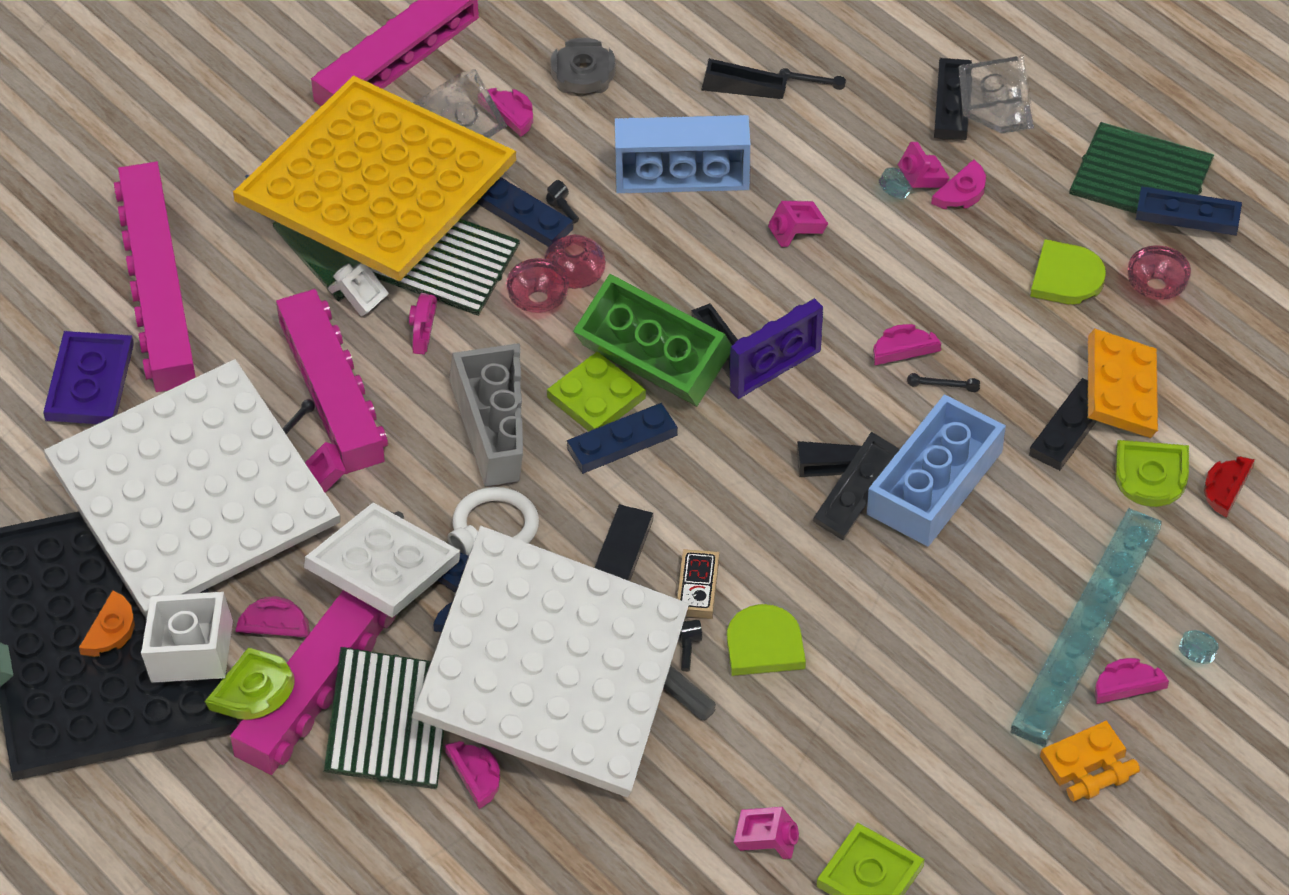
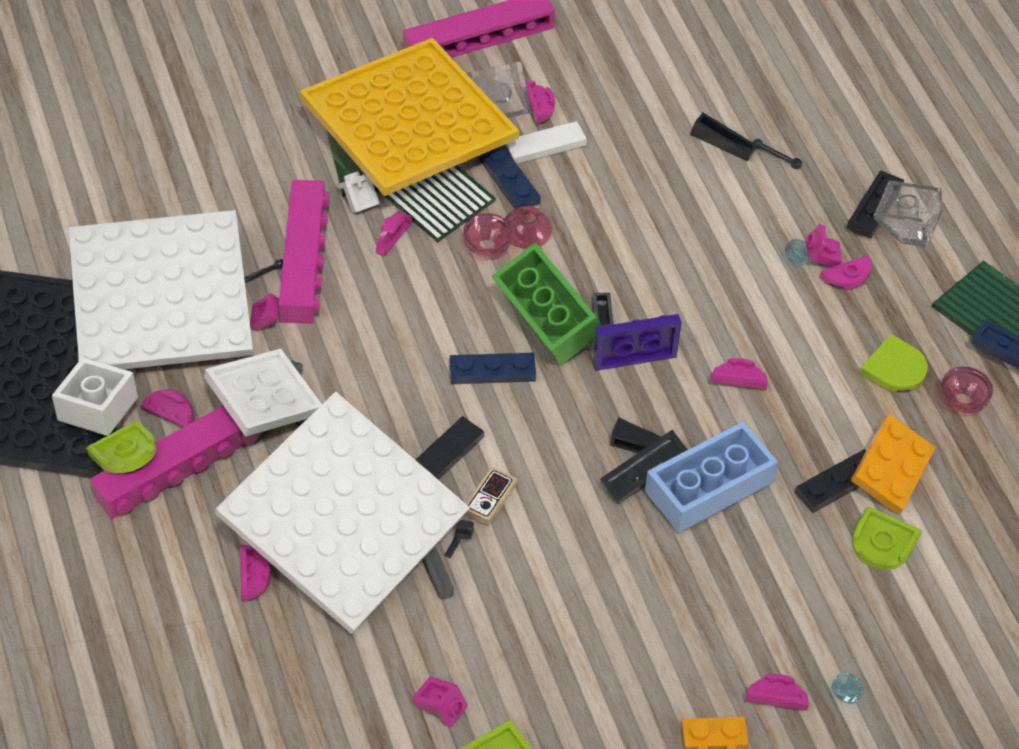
camera: 20 degrees right, 0 degrees up
dark purple plate [43,331,134,424] -> none
orange plate [79,591,135,657] -> none
dark pink brick [114,161,196,392] -> none
piece [323,647,444,790] -> none
white piece [448,487,539,555] -> none
light grey wedge [449,343,523,487] -> none
black hand [546,180,579,224] -> none
lime plate [547,351,646,432] -> none
flat silver plate [551,38,615,93] -> none
light blue brick [615,115,751,194] -> none
lime tile [727,604,806,676] -> none
dark pink bracket [768,201,828,247] -> none
black hinge [907,373,980,392] -> none
clear light blue plate [1010,508,1162,747] -> none
red plate [1204,456,1255,518] -> none
none -> white tile [504,121,587,164]

